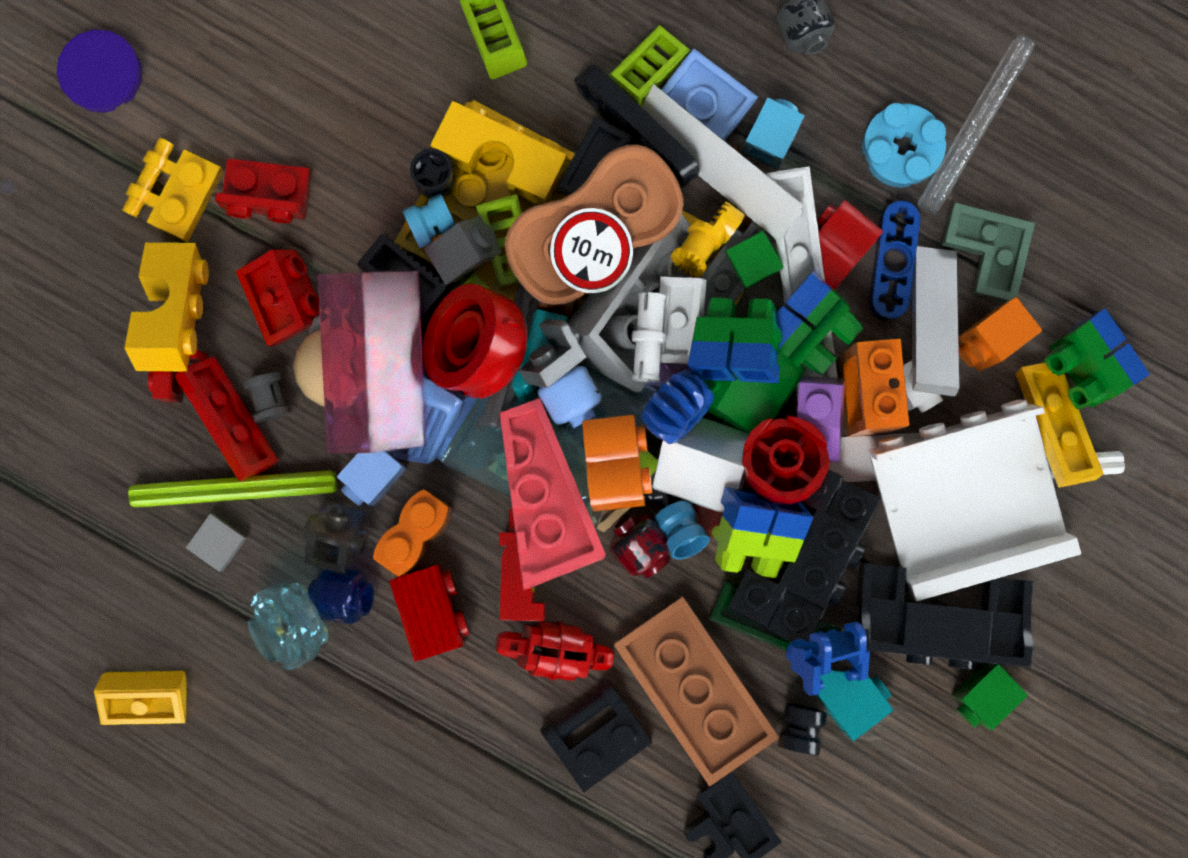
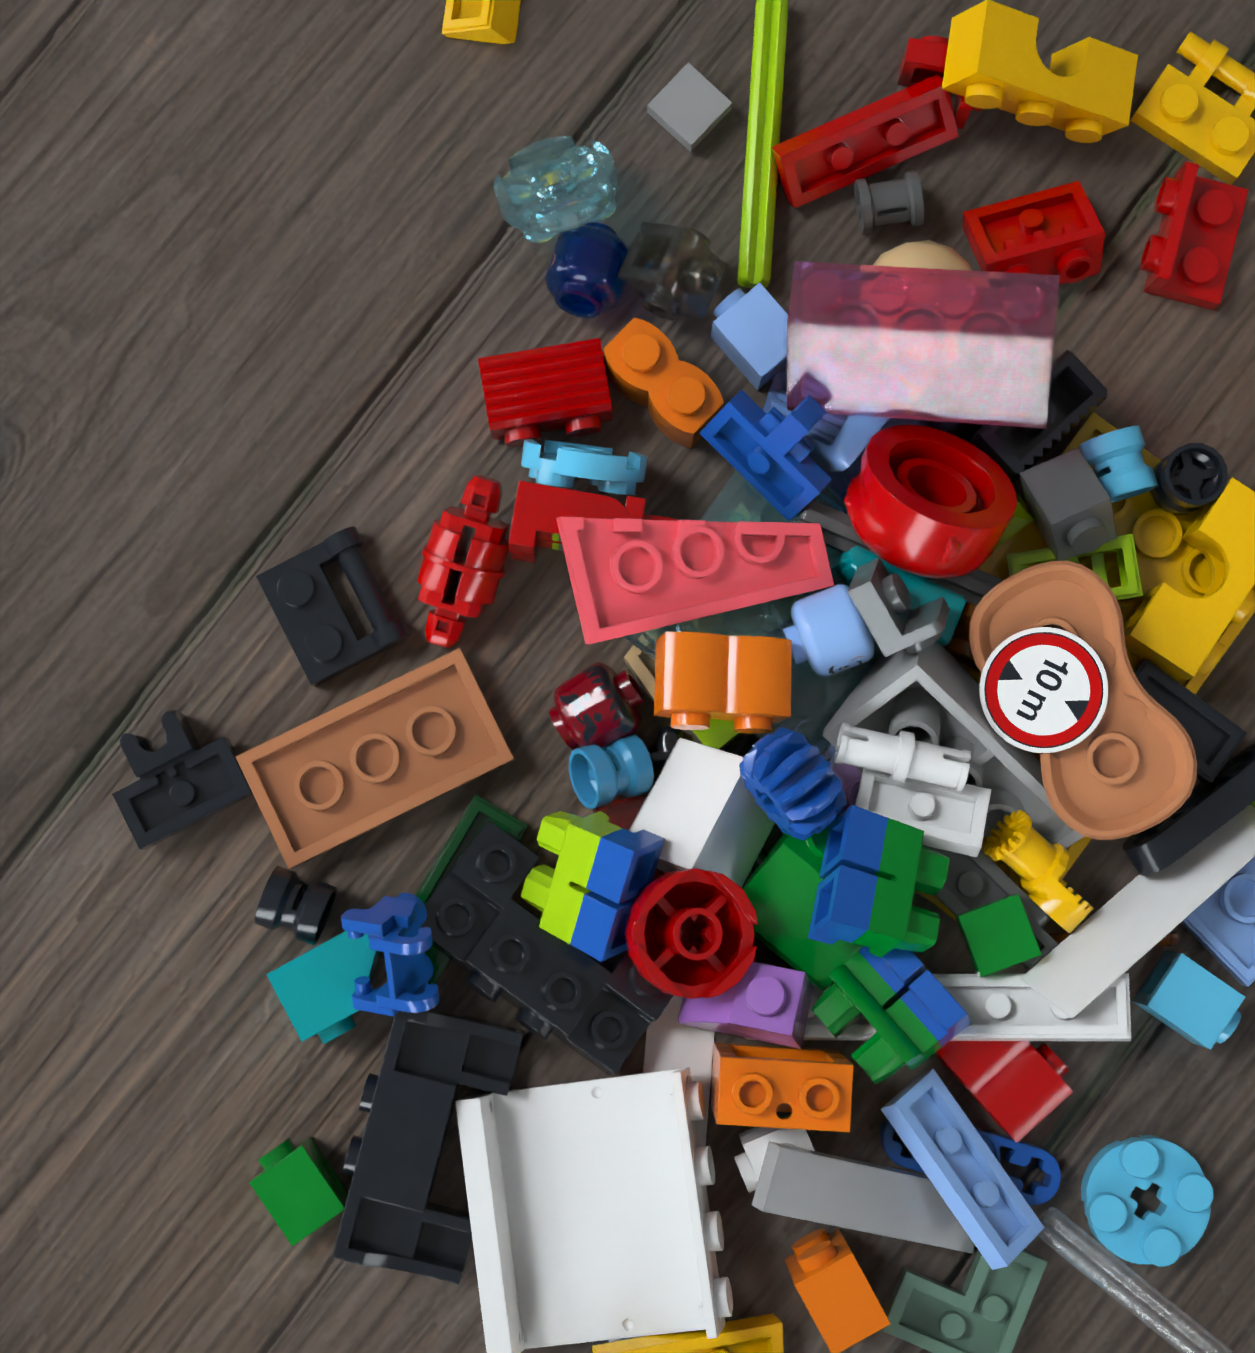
camera: 100 degrees right, 0 degrees up
none -> medium azure plate [521,439,648,495]
none -> blue hinge [700,389,832,522]
none -> light blue plate [881,1069,1045,1270]

